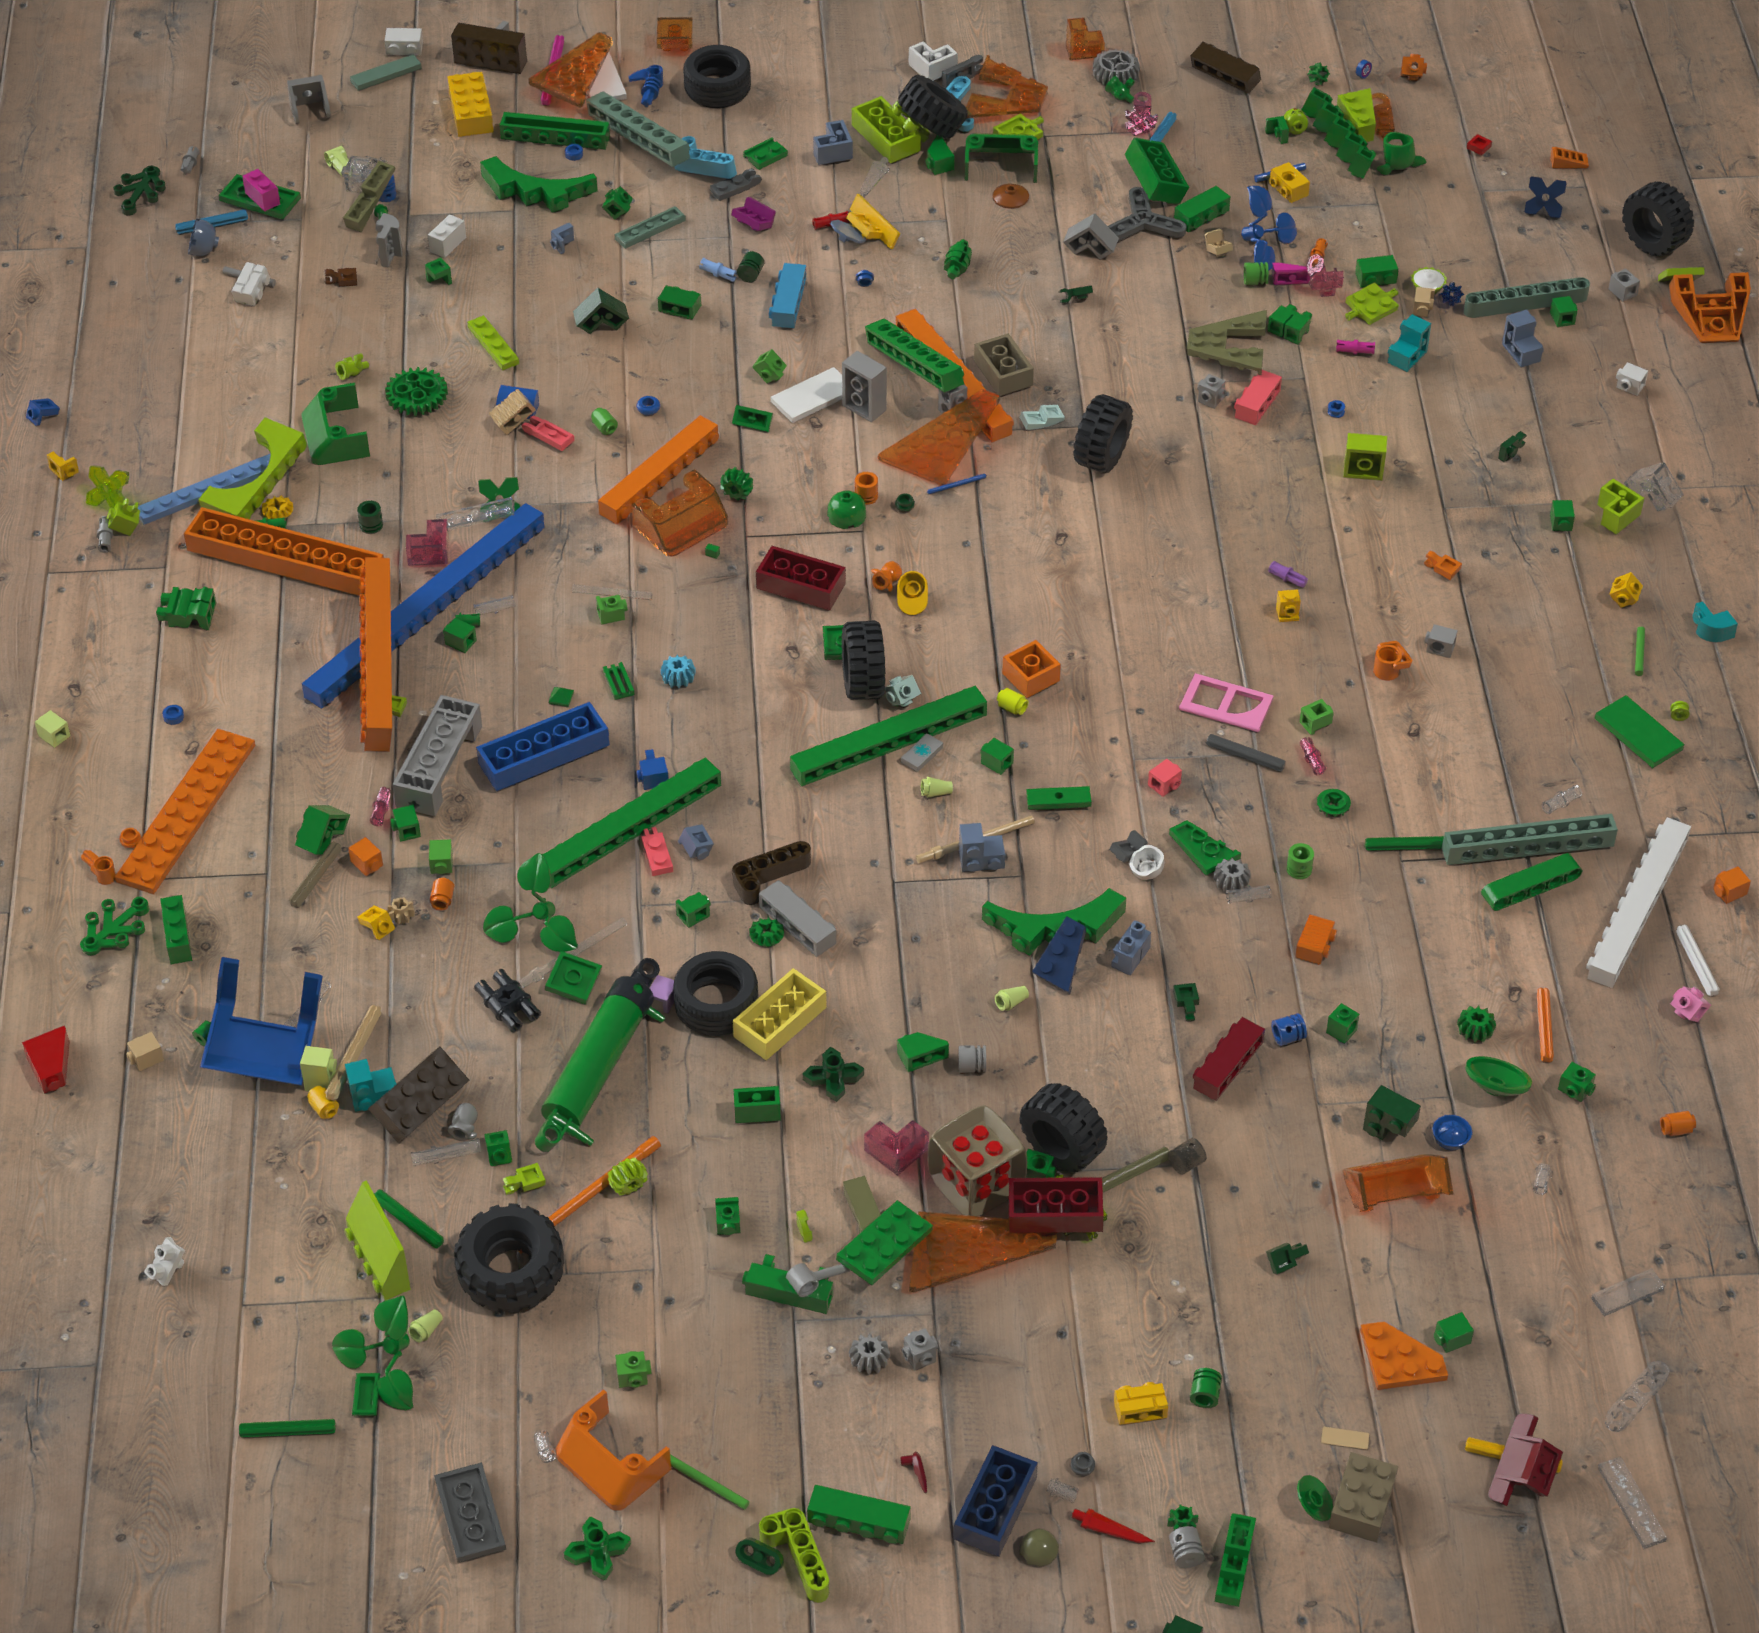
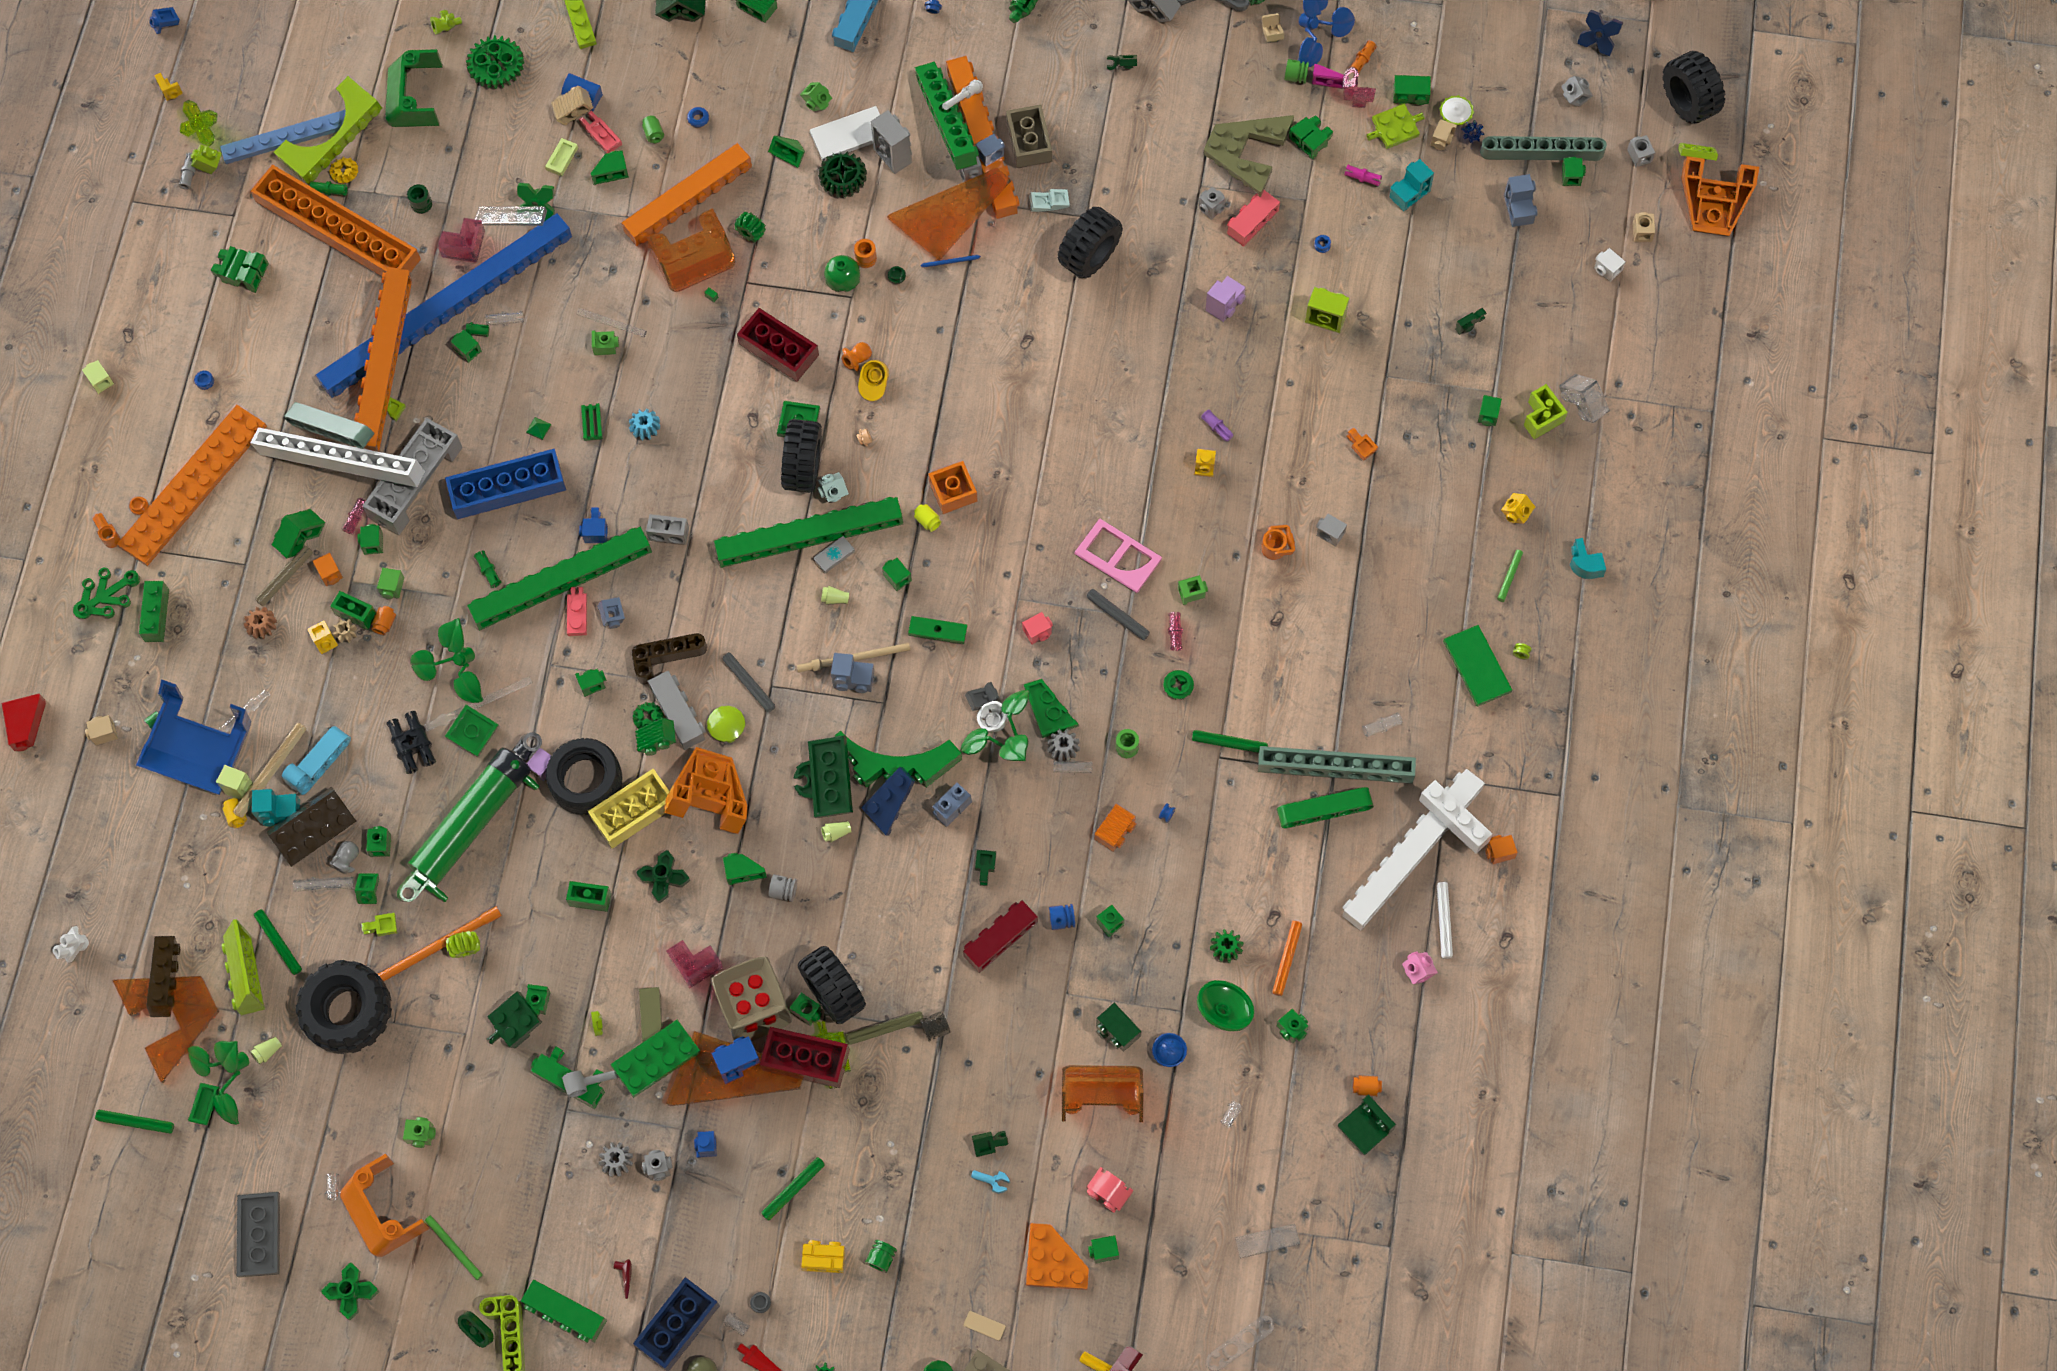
camera: 15 degrees right, 20 degrees up
none -> clear orange wing [113,976,219,1083]
none -> dark brown brick [146,936,181,1017]
none -> nougat gear [243,607,277,639]
none -> white brick [251,428,425,487]
none -> medium azure beam [282,726,351,795]
none -> beam [284,402,374,449]
none -> green brick [330,591,376,630]
none -> green brick [366,826,391,857]
none -> green pin [474,550,502,588]
none -> dark green plate [487,991,542,1049]
none -> yellowish green tile [545,138,578,176]
none -> green slope [591,150,629,185]
none -> green brick [635,718,676,756]
none -> light grey brick [646,514,689,545]
none -> orange wedge [664,747,747,834]
none -> blue brick [694,1131,717,1158]
none -> lime dish [707,706,745,743]
none -> blue brick [712,1036,760,1084]
none -> dark grey axle [723,652,775,713]
none -> green axle [761,1157,825,1221]
none -> dark green plate [793,735,853,818]
none -> dark green gear [818,151,867,198]
none -> light nougat plate [857,429,872,446]
none -> white pin [942,80,983,110]
none -> green plant [960,690,1030,761]
none -> medium azure bar [971,1170,1010,1194]
none -> sand blue brick [976,134,1005,166]
none -> coral brick [1086,1167,1133,1213]
none -> blue bush [1159,803,1176,823]
none -> lavender brick [1206,276,1246,322]
none -> dark green bracket [1338,1094,1396,1155]
none -> white brick [1419,780,1492,854]
none -> light grey brick [1561,76,1593,107]
none -> tan brick [1633,212,1655,242]

